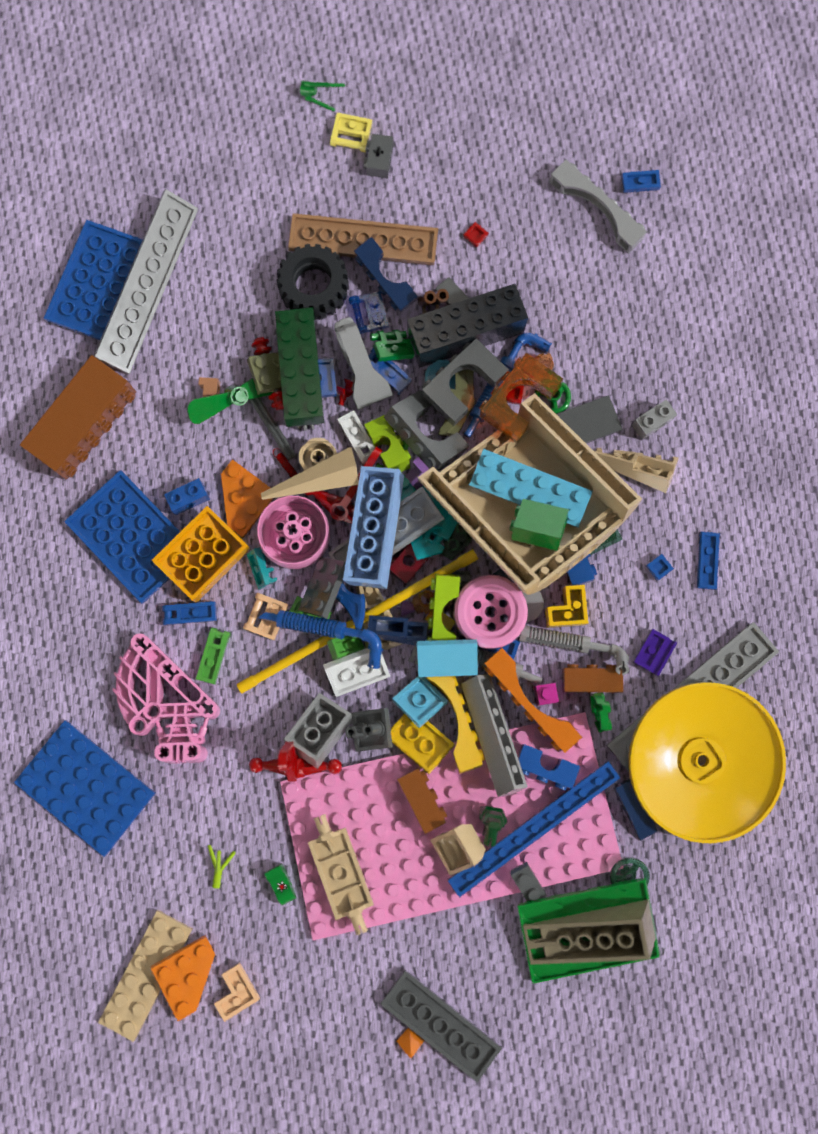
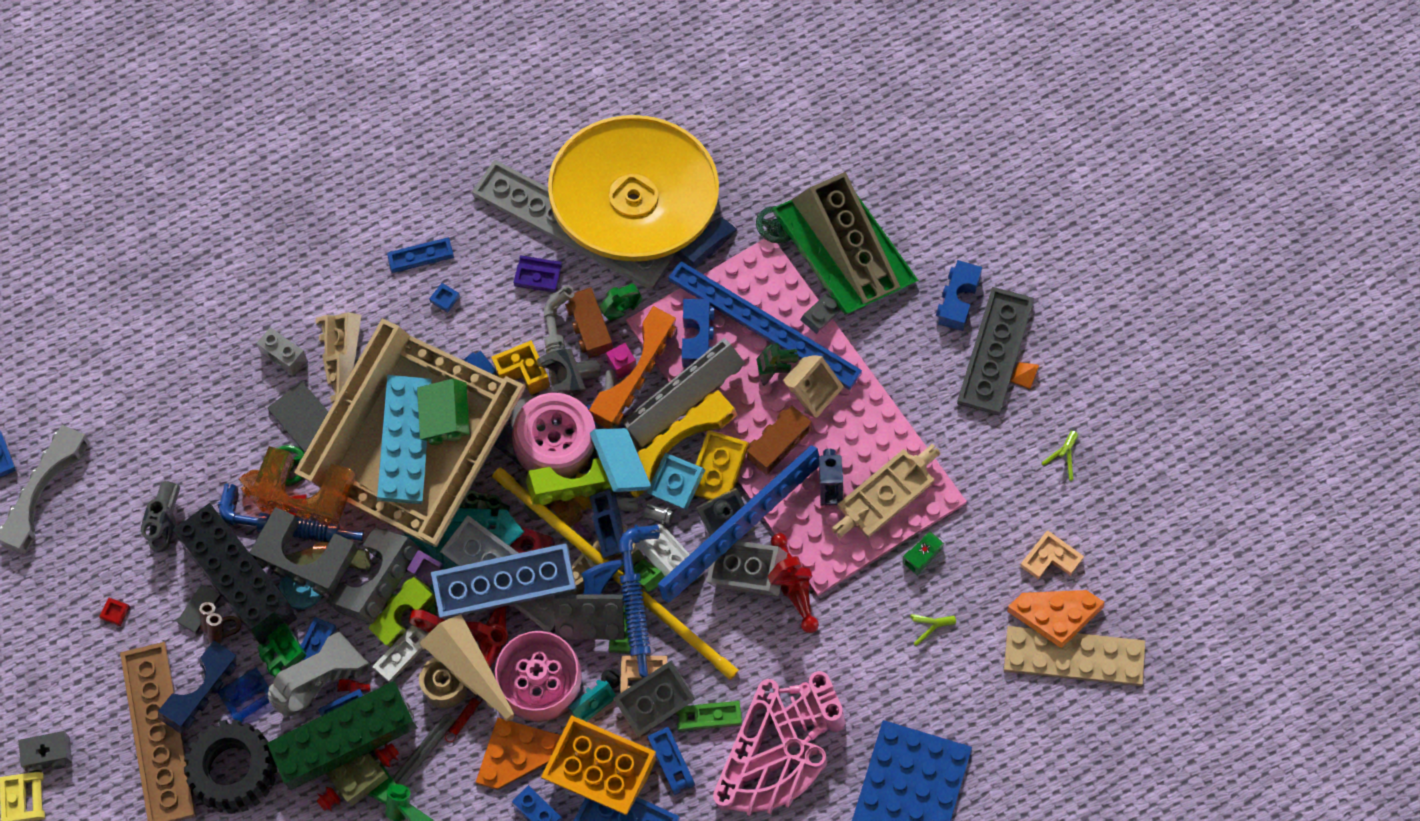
camera: 105 degrees left, 15 degrees down
none -> dark grey connector [141,481,181,552]
none -> dark grey connector [537,349,601,396]
none -> black piece [601,668,621,689]
none -> dark grey plate [613,660,697,737]
none -> light grey pin [644,504,674,525]
none -> blue plate [658,445,819,603]
none -> dark blue torso [819,449,843,506]
none -> blue arch [936,260,982,331]
none -> lime plant [1041,431,1078,481]

